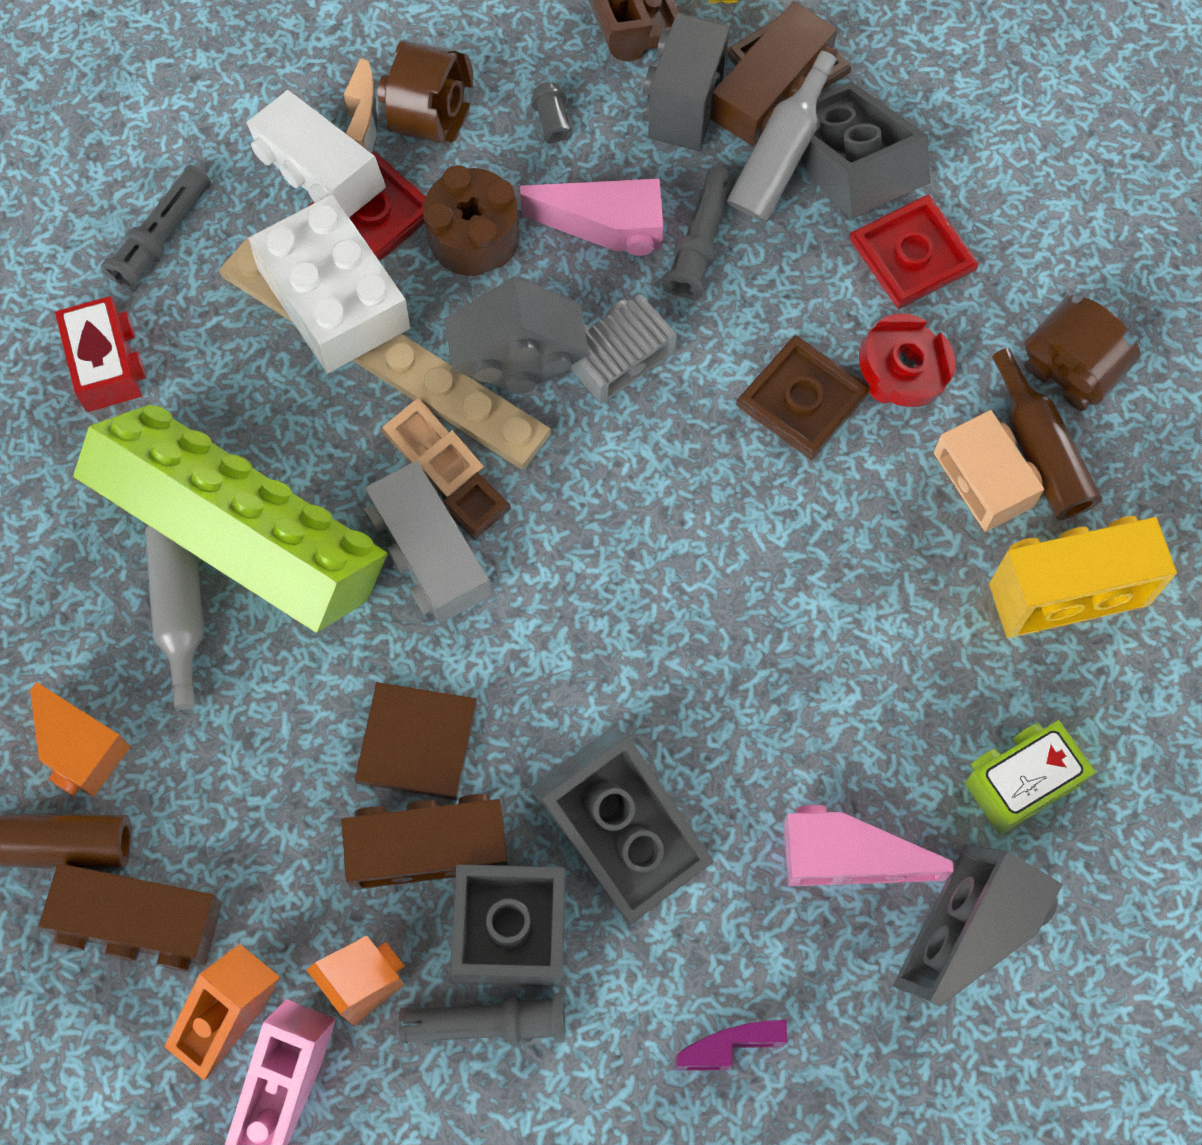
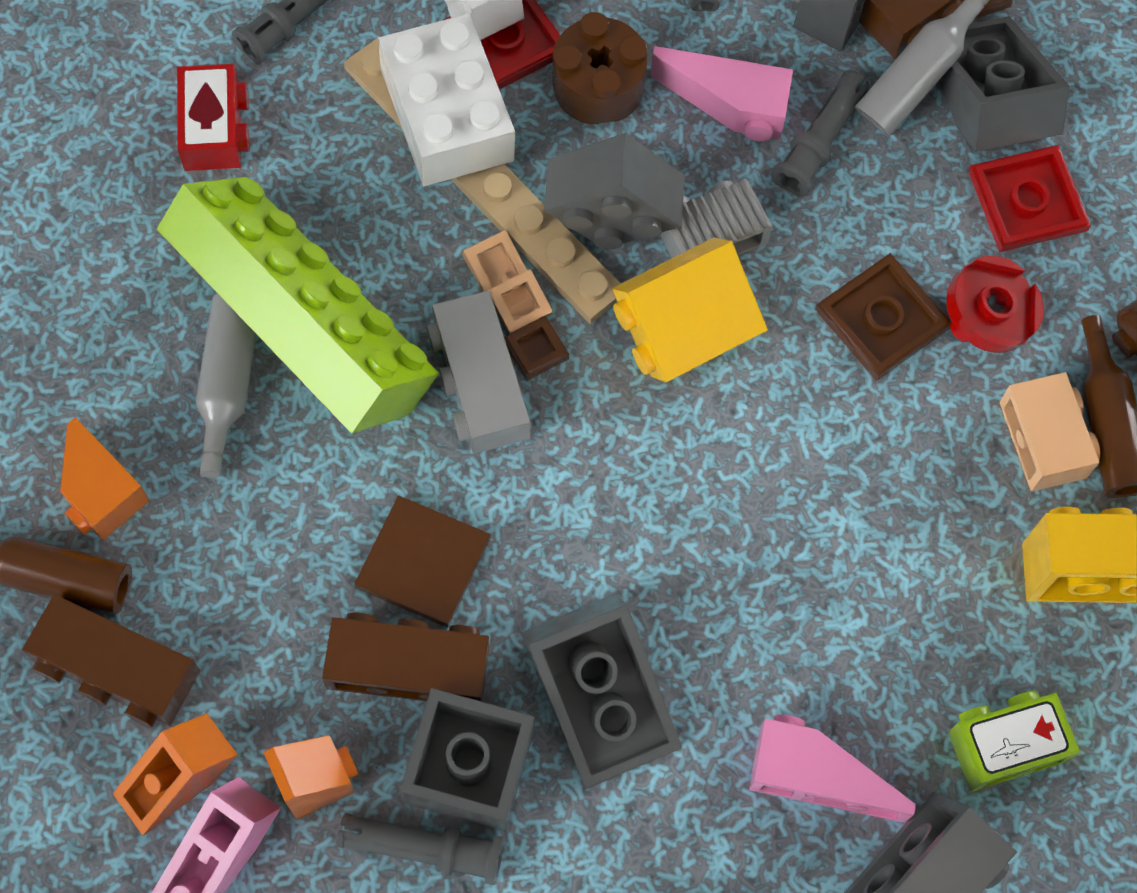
camera: 10 degrees right, 0 degrees up
none -> yellow brick [612,237,768,383]

